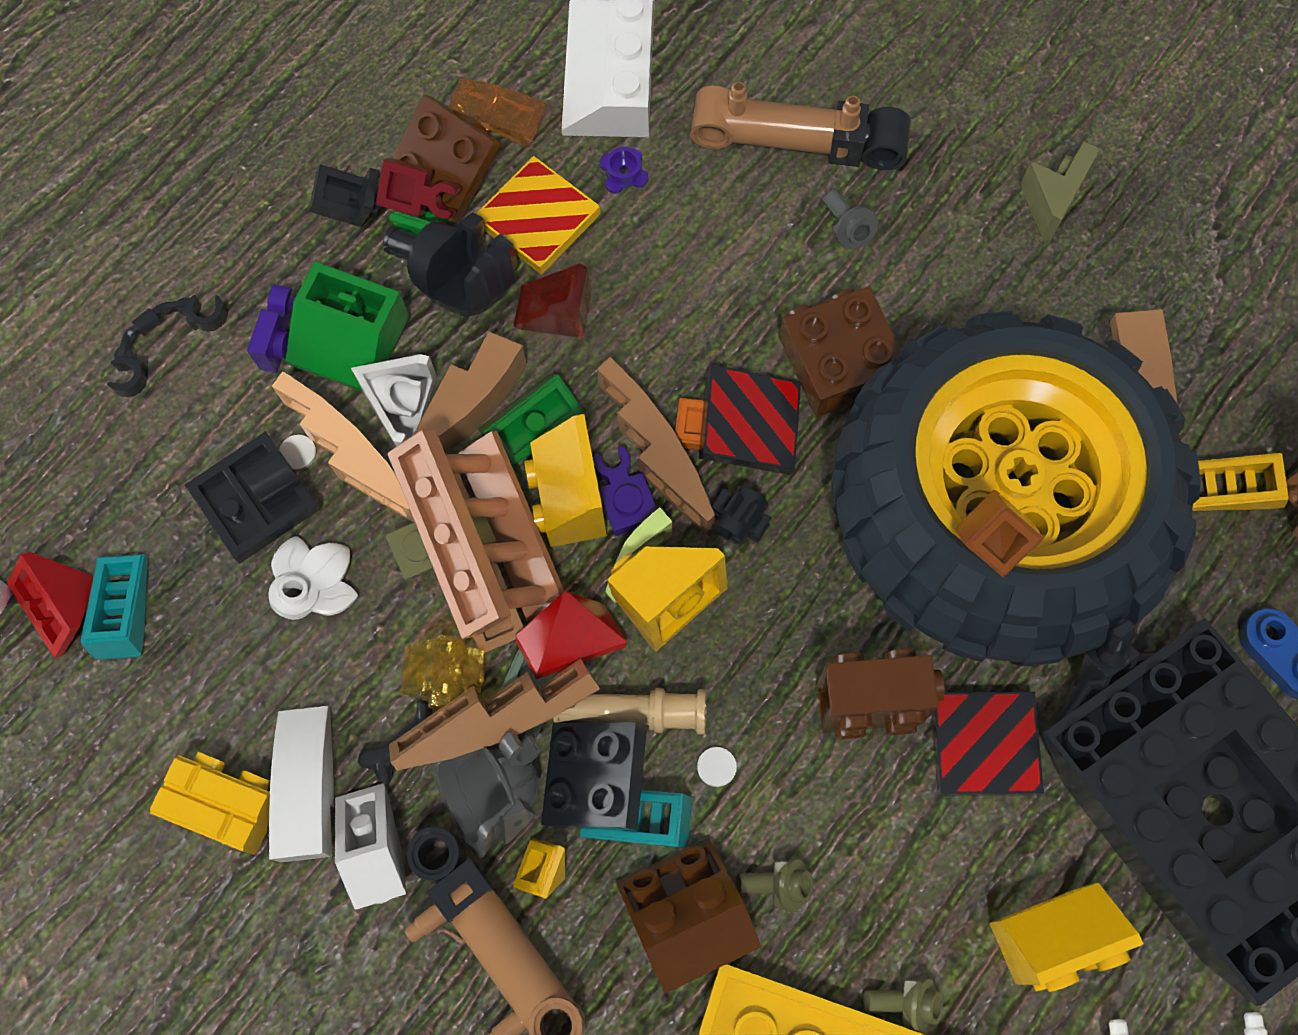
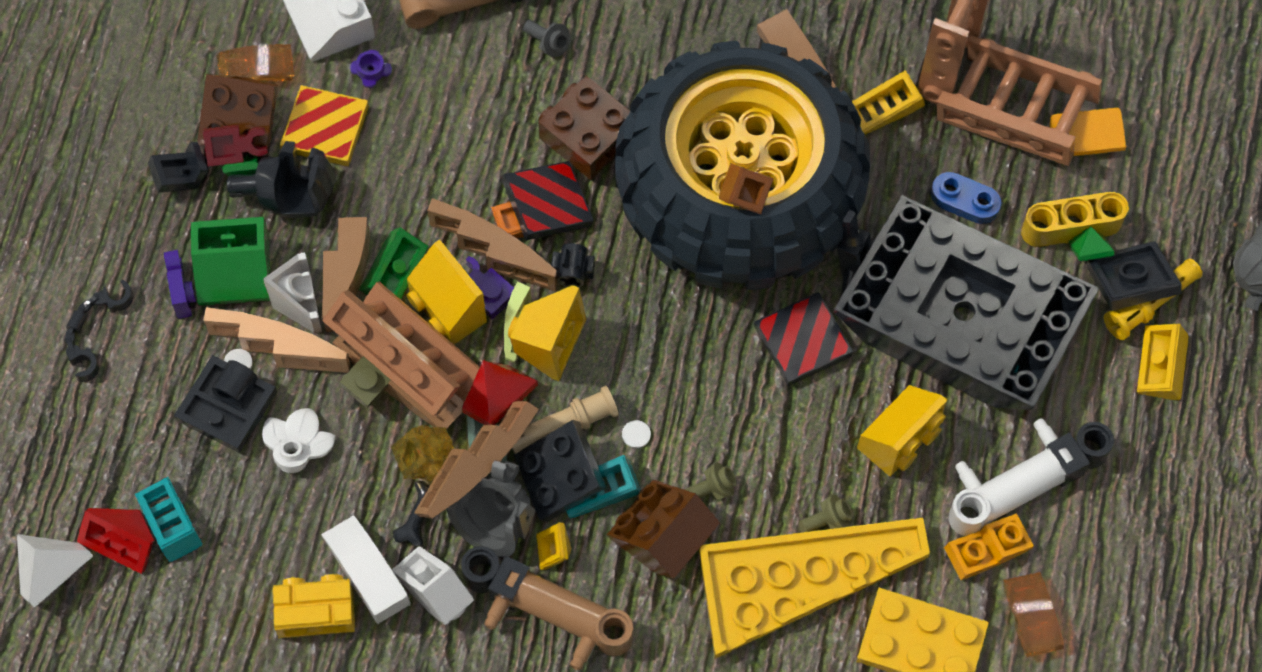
camera: 30 degrees left, 5 degrees down
clear red slope [513,263,591,338] -> none
reddish brown brick [817,649,945,740] -> none

